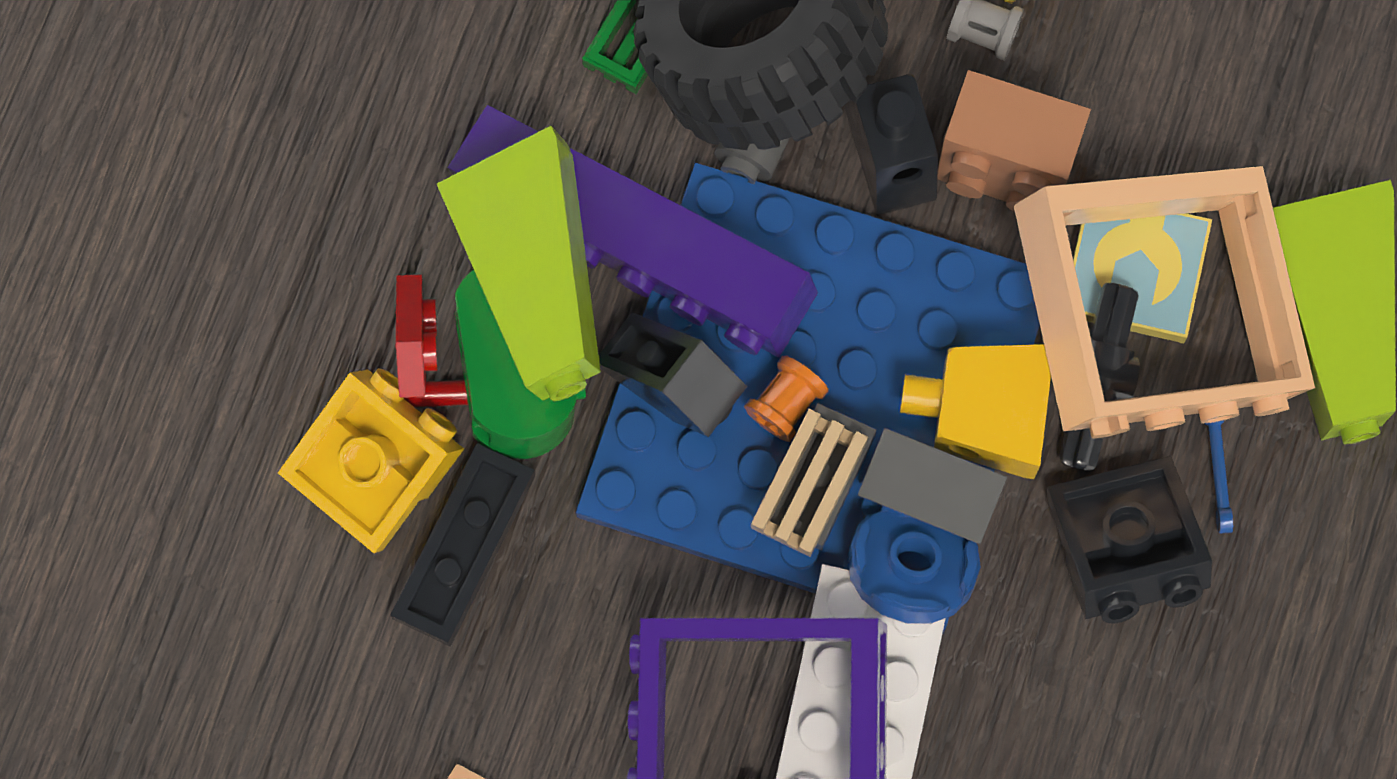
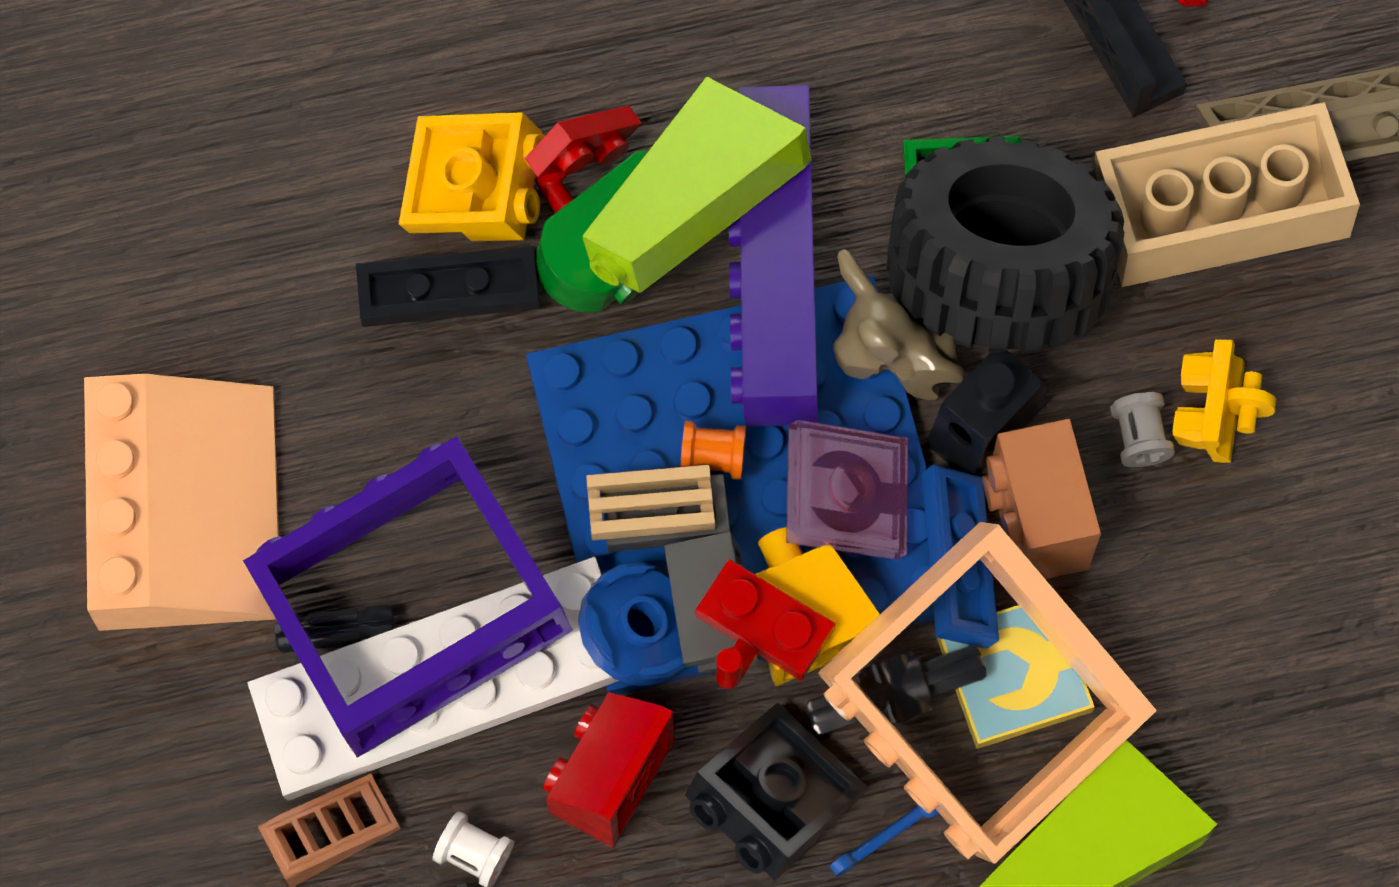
camera: 55 degrees right, 5 degrees down
black slope [599,312,747,437] -> none
none -> red slope [543,692,674,848]
none -> red plate [695,559,836,689]
none -> clear pink tile [786,420,908,560]
none -> dark tan animal [833,249,965,400]
none -> blue tile [921,465,999,649]

